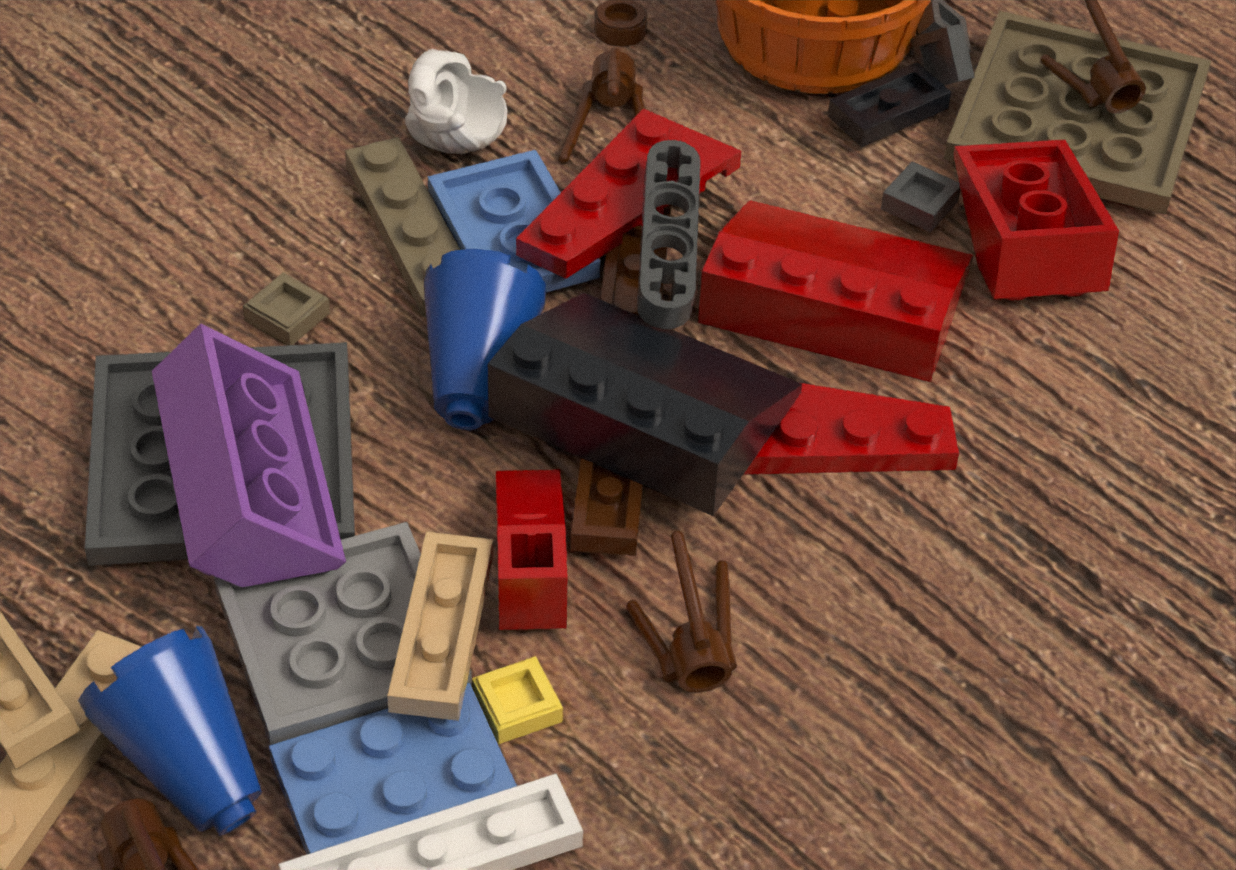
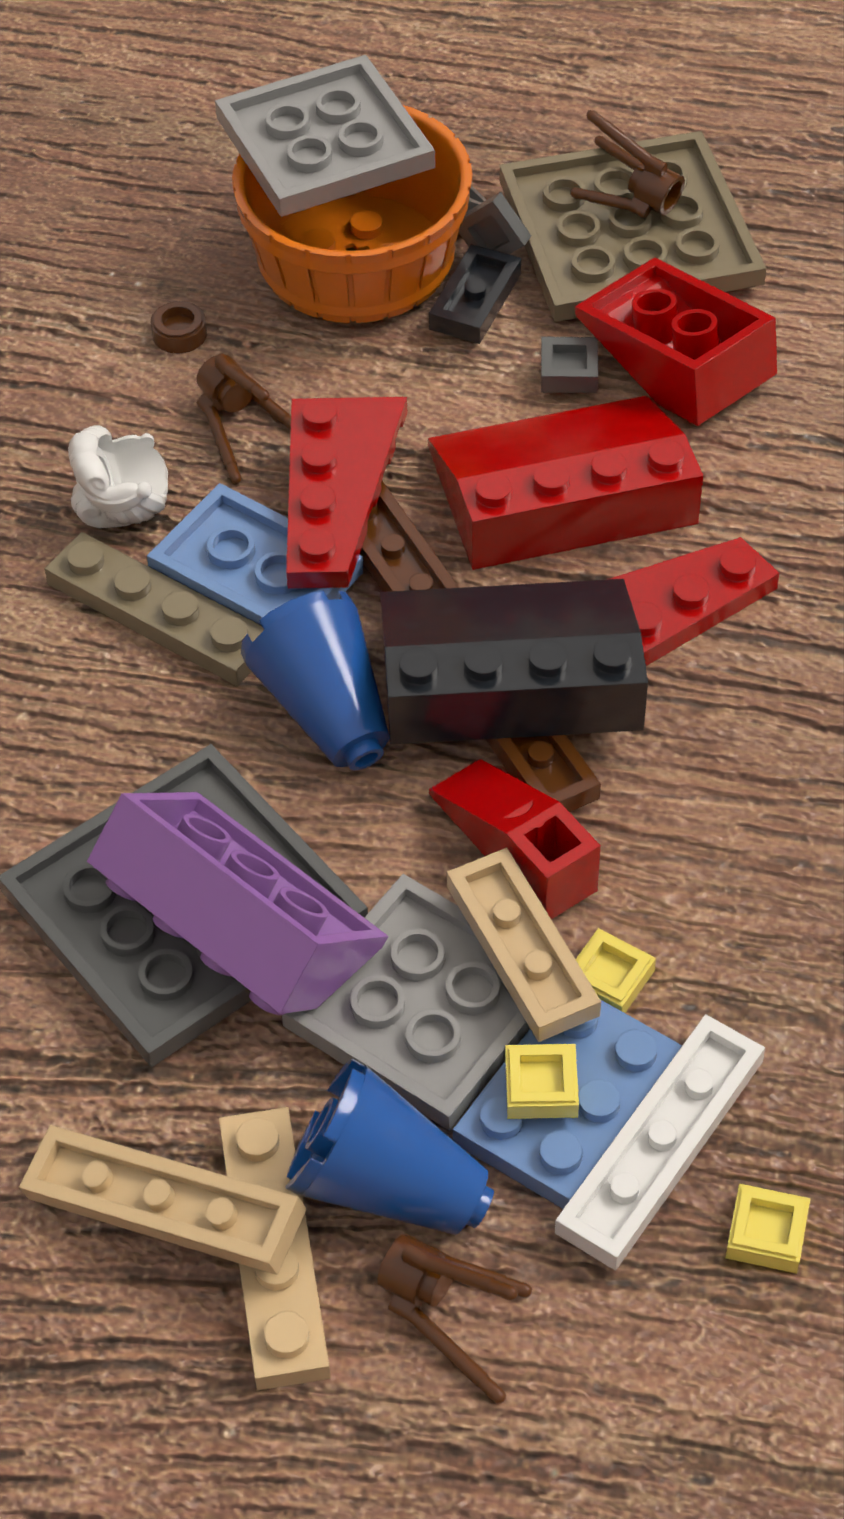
camera: 30 degrees left, 5 degrees up
dark tan tile [243,273,330,345] -> none
reddish brown plant [626,530,737,693] -> none
dark grey beam [637,140,700,329] -> none
none -> light yellow tile [505,1044,579,1119]

